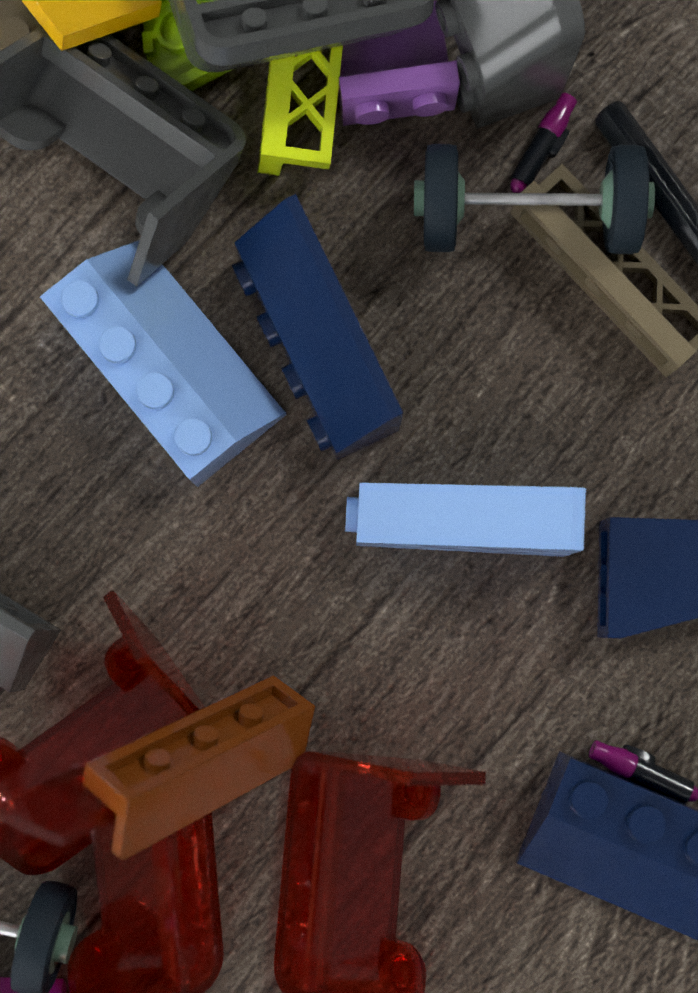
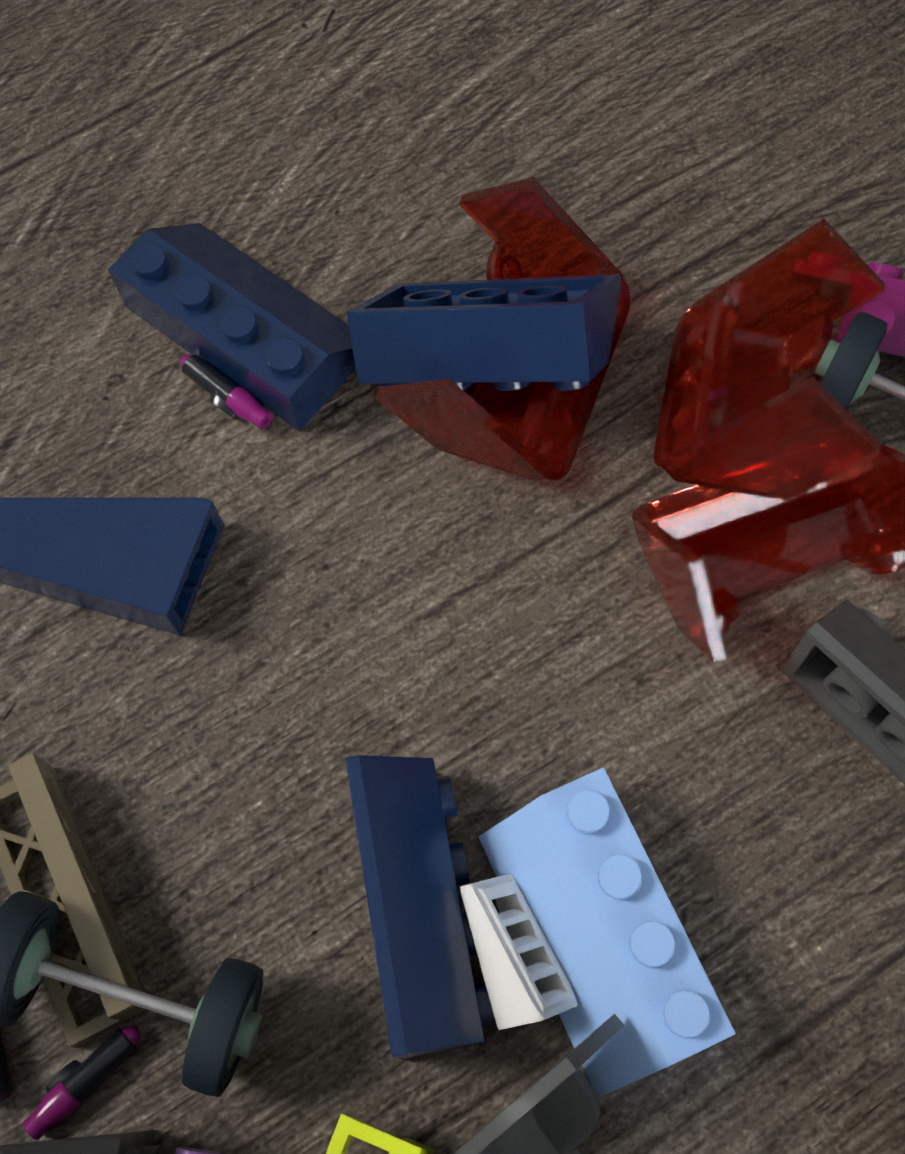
camera: 160 degrees left, 15 degrees down
dark orange panel [83,675,315,860] -> none
light blue slope [345,483,586,557] -> none
none -> dark blue slope [347,274,621,392]
none -> white slope [460,873,578,1030]

